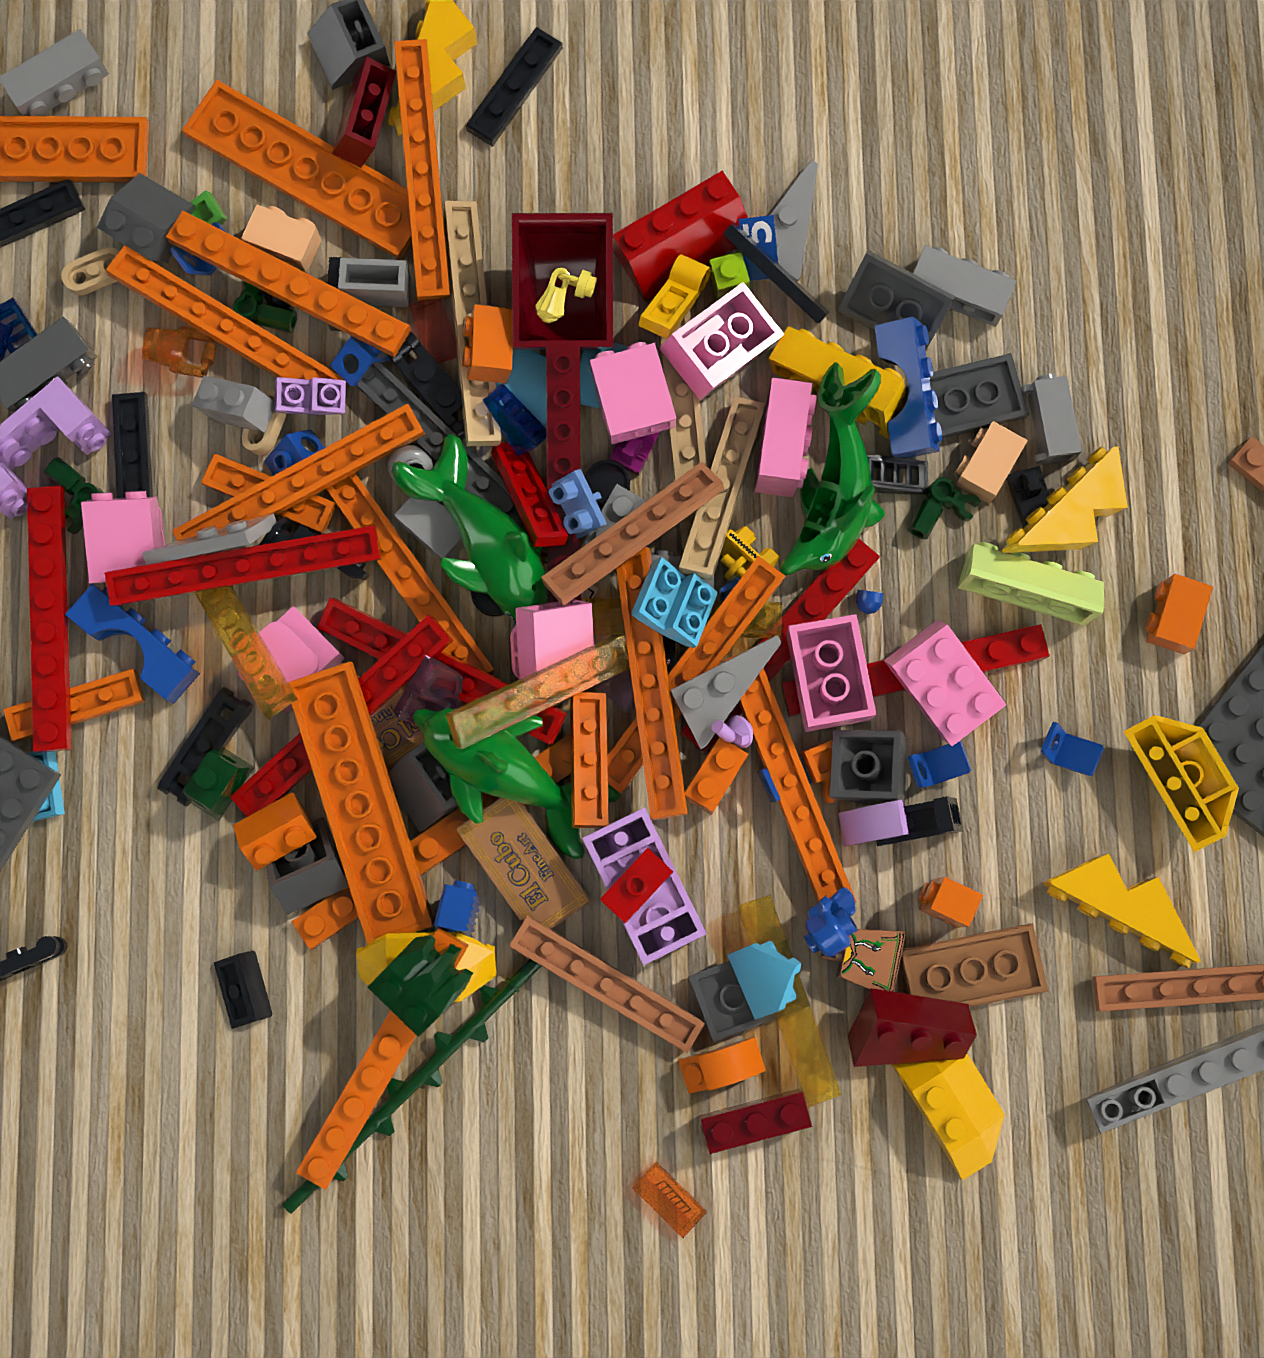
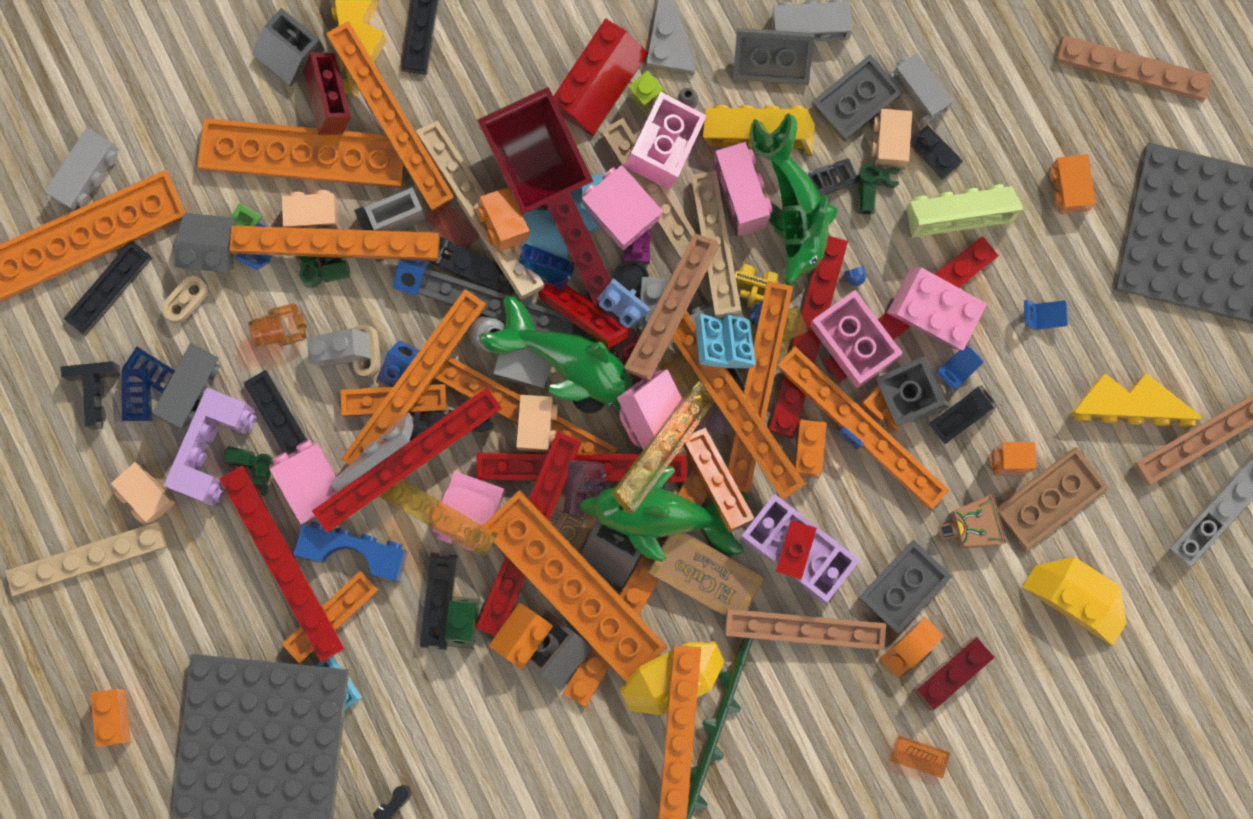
camera: 25 degrees left, 0 degrees up
orange plate [106,245,348,387] -> none
black slope [214,950,272,1029] -> none
lavender slope [274,377,346,415] -> none
dark green plate [367,935,473,1037] -> none
blue brick [434,880,481,938] -> none
light yellow piece [535,267,597,323] -> none
yellow plate [638,254,711,339] -> none
light grey wing [670,635,781,749] -> none
lavender plate [712,715,753,749] -> none
black tile [724,223,829,323] -> none
medium azure slope [727,941,801,1020] -> none
clear yellow plate [737,894,842,1107] -> none
blue sticker [739,215,778,281] -> none
blue head [803,887,858,957] -> none
lavender slope [838,800,909,847] -> none
dark red wedge [847,988,977,1067] -> none
blue arch [875,317,942,459] -> none
yellow slope [1002,446,1128,553] -> none
yellow wedge [1123,715,1239,853] -> none
none -> light nougat brick [517,395,558,453]
none -> dark grey hose [677,87,698,109]

